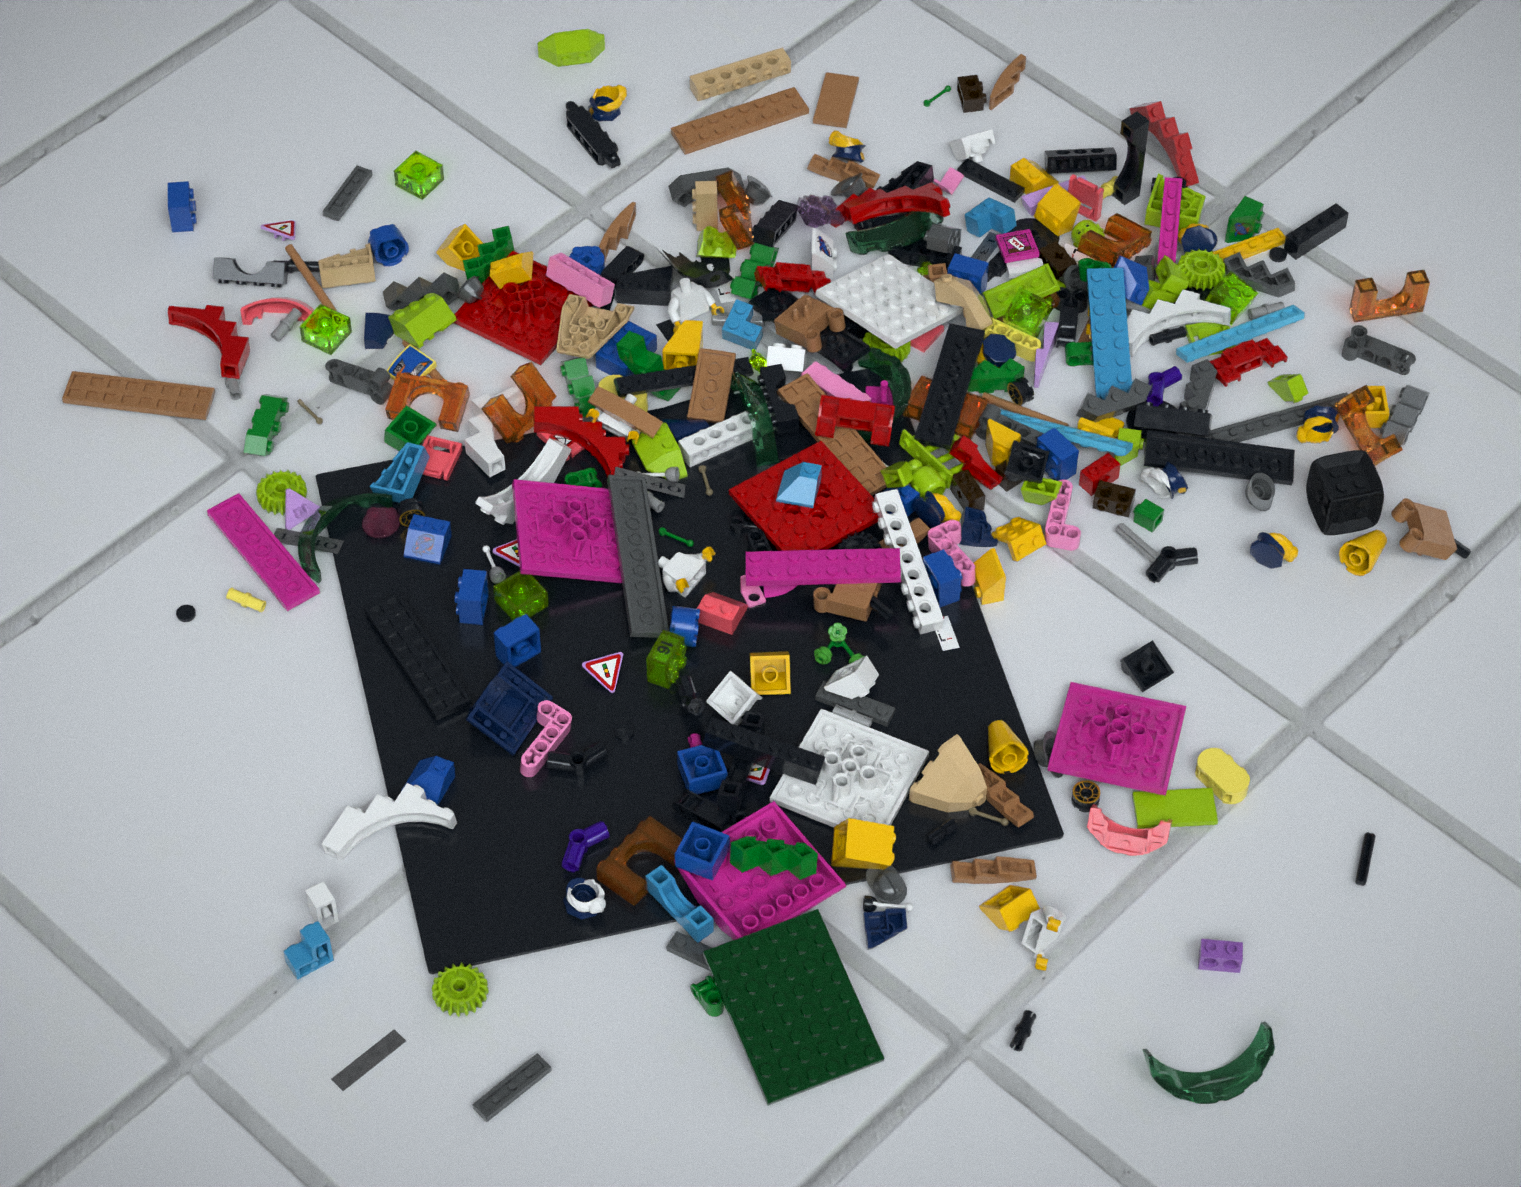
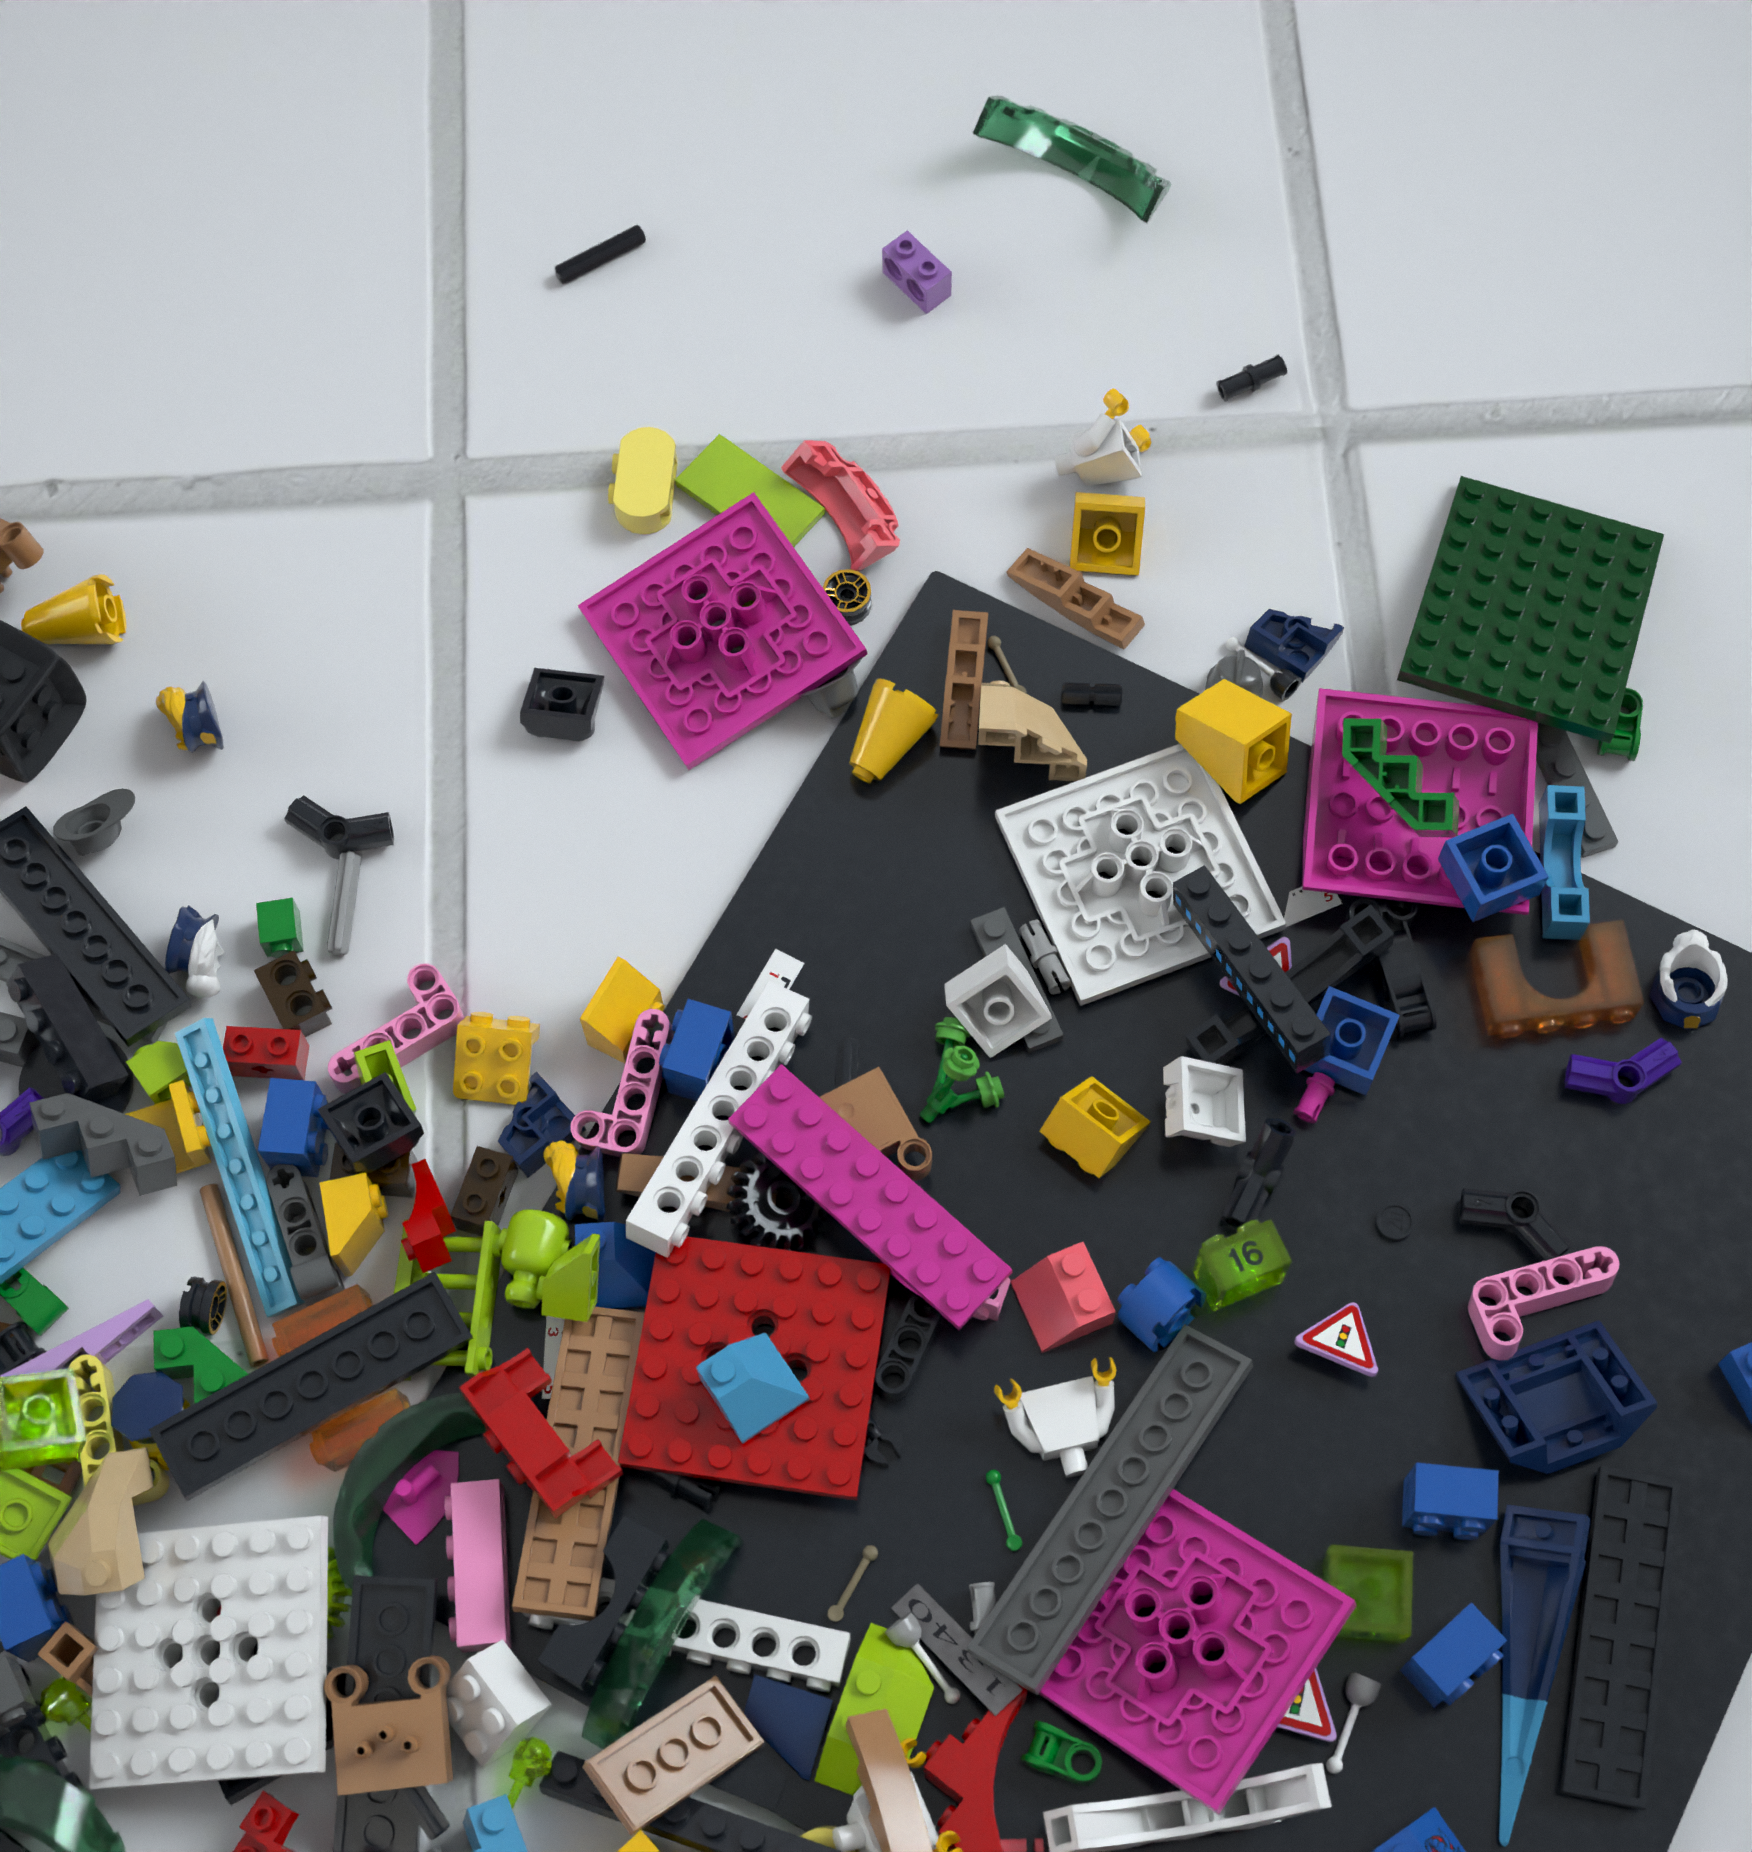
camera: 135 degrees left, 15 degrees up
none -> dark blue plate [1499,1505,1590,1847]

